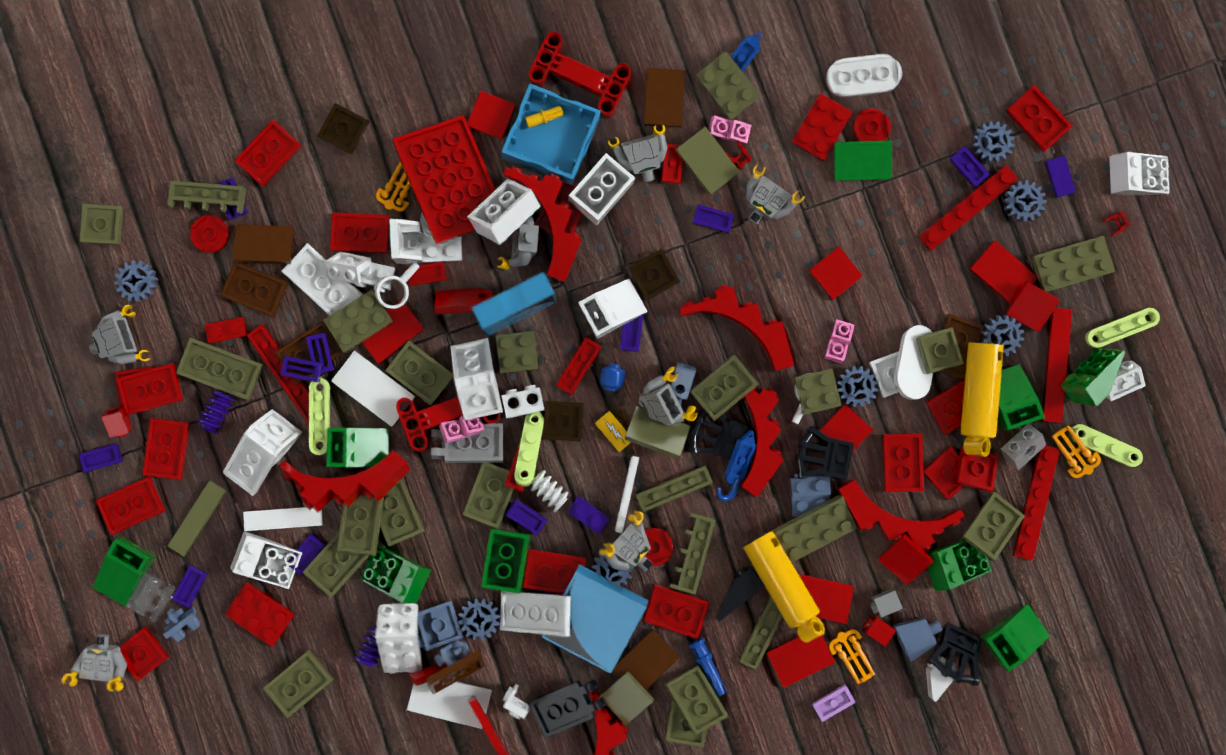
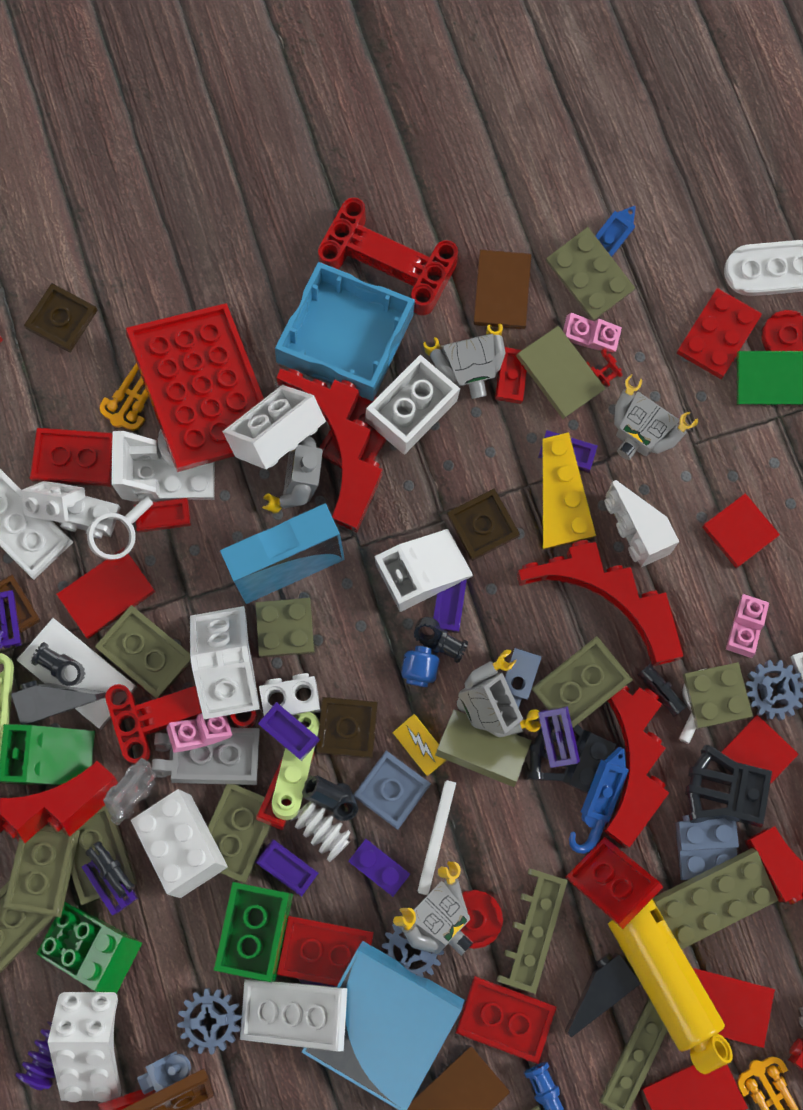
camera: 10 degrees right, 10 degrees down
olive plate [323,290,393,353] -> none
sand blue plate [417,601,463,651] -> none
red tile [434,288,493,315] -> none
red tile [467,91,516,141] -> none
yellow axle [525,106,563,129] -> none
red tile [556,337,602,395] -> none
olive tile [635,465,713,513] -> none
none -> slope [11,680,106,725]
none -> black connector [31,642,86,686]
none -> dark purple tile [82,851,138,916]
none -> black pin [85,841,135,899]
none -> clear plate [103,758,156,826]
none -> white brick [131,789,228,898]
none -> dark purple tile [258,702,320,761]
none -> black piece [302,775,358,821]
none -> sand blue tile [353,751,431,830]
none -> black connector [414,617,468,663]
none -> dark purple tile [538,706,580,768]
none -> yellow wing [542,432,596,550]
none -> red tile [566,837,663,929]
none -> white slope [604,480,679,567]
none -> black pin [637,663,687,717]

